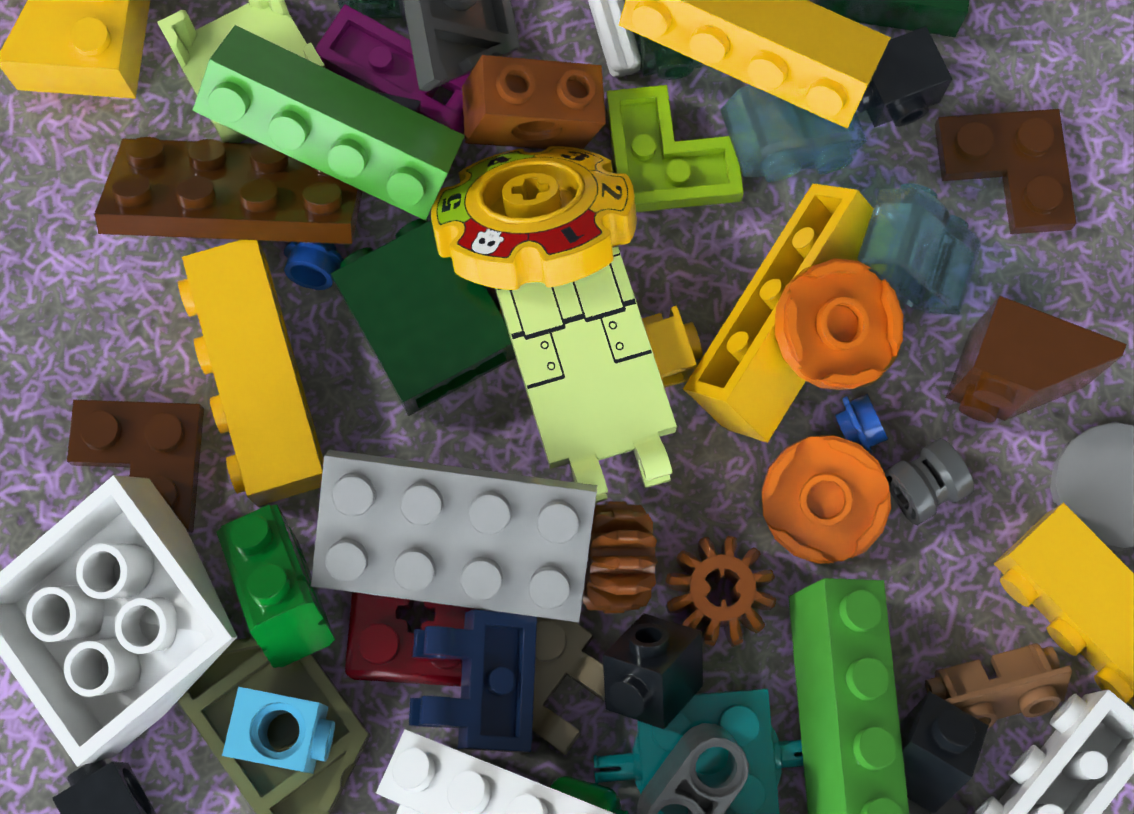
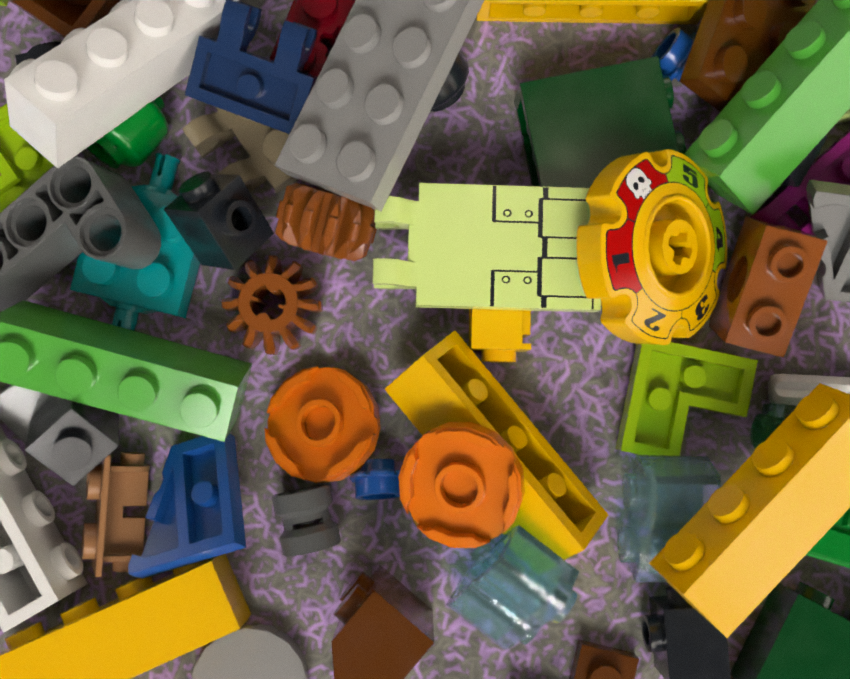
camera: 105 degrees right, 10 degrees up
none -> blue wing [128,433,246,579]

